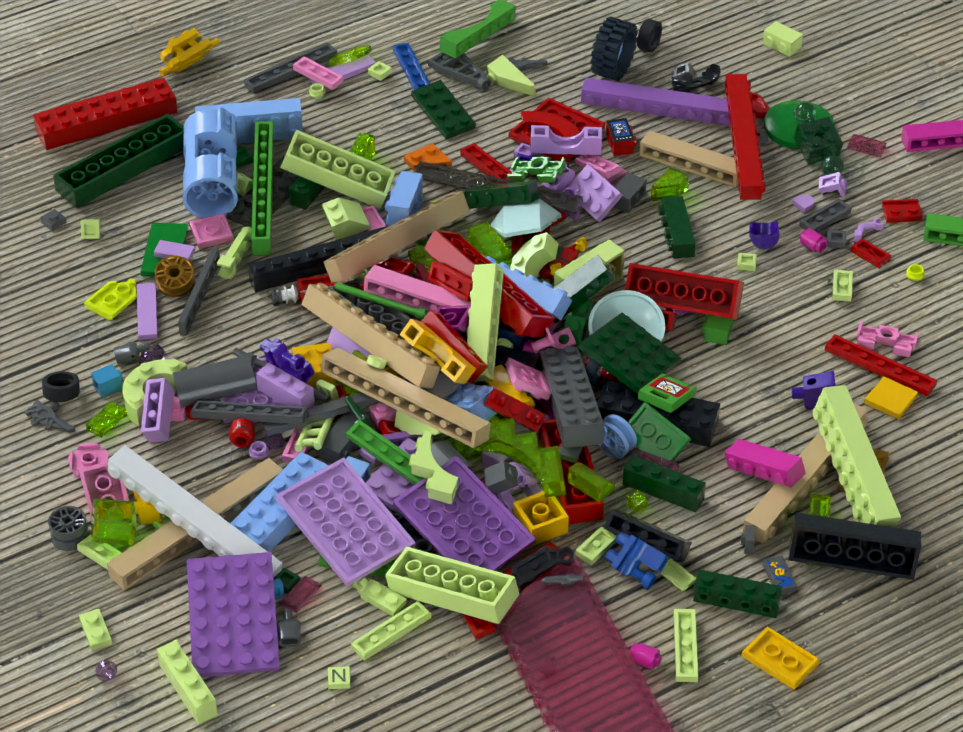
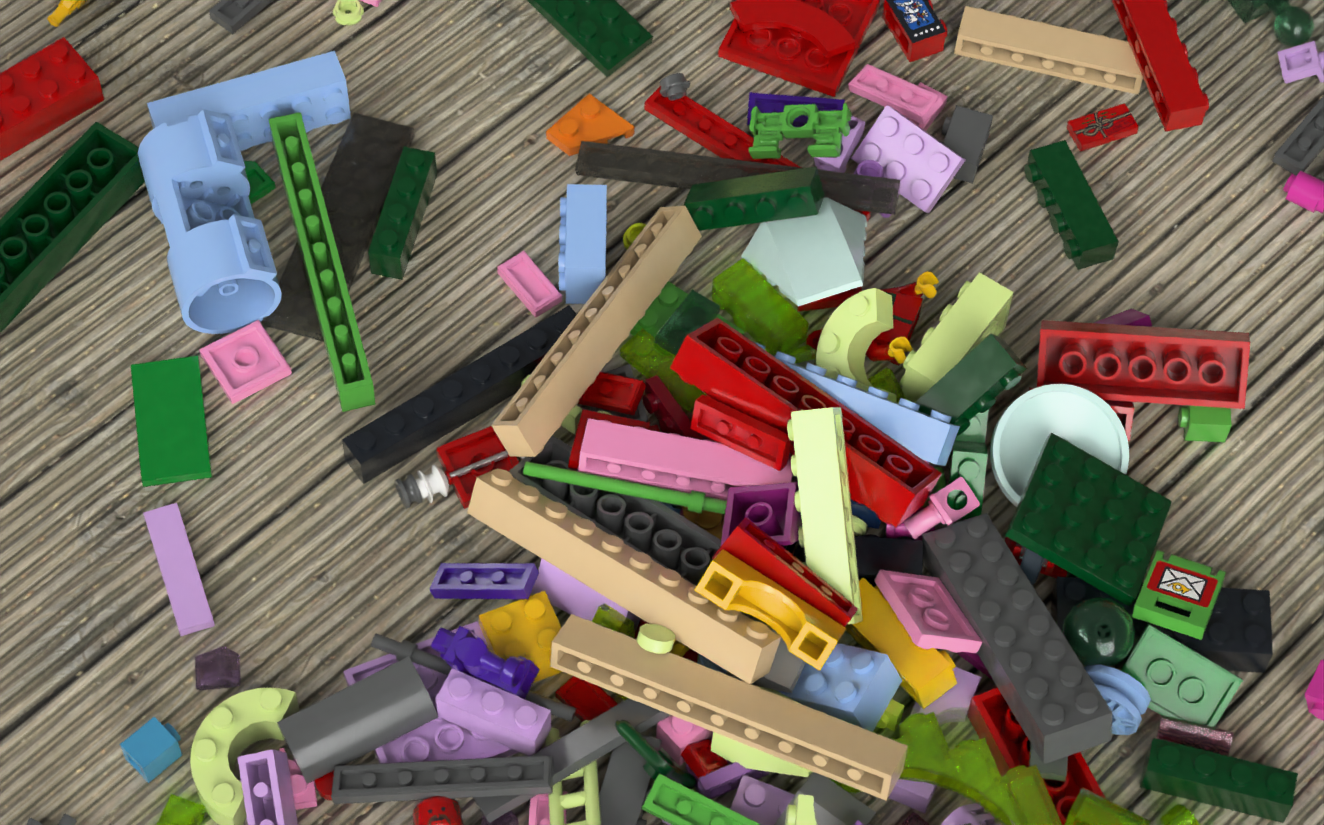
camera: 15 degrees left, 15 degrees up
black tyre [42,371,80,402] -> none
yellowish green tile [80,219,100,239] -> none
neon yellow tile [84,279,137,320] -> none
dark grey piece [114,342,150,364] -> none
lavender tile [154,240,195,261] -> none
pearl gold wheel [155,255,195,297] -> none
dark grey tile [178,247,220,336] -> none
yellowish green plate [217,227,252,279] -> none
yellowish green tile [237,173,253,197] -> none
yellowish green brick [280,130,396,209] -> none
yellowish green tile [316,379,339,401] -> none
yellowish green slope [322,197,371,240] -> none
clear neon green brick [349,132,376,160] -> none
red plate [484,387,546,434] -> none
lavender tile [513,143,537,158] -> none
lavender arch [531,125,602,155] -> none
clear neon green slope [651,167,689,201] -> none
yellowish green tile [737,253,757,271] -> none
dark purple helmet [749,221,780,250] -> none
lavender tile [792,194,814,213] -> none
none -> dark purple plate [429,563,539,599]
none -> dark grey plate [660,73,690,101]
none -> clear green cylinder [1062,597,1135,667]
none -> red tile [1066,103,1139,152]

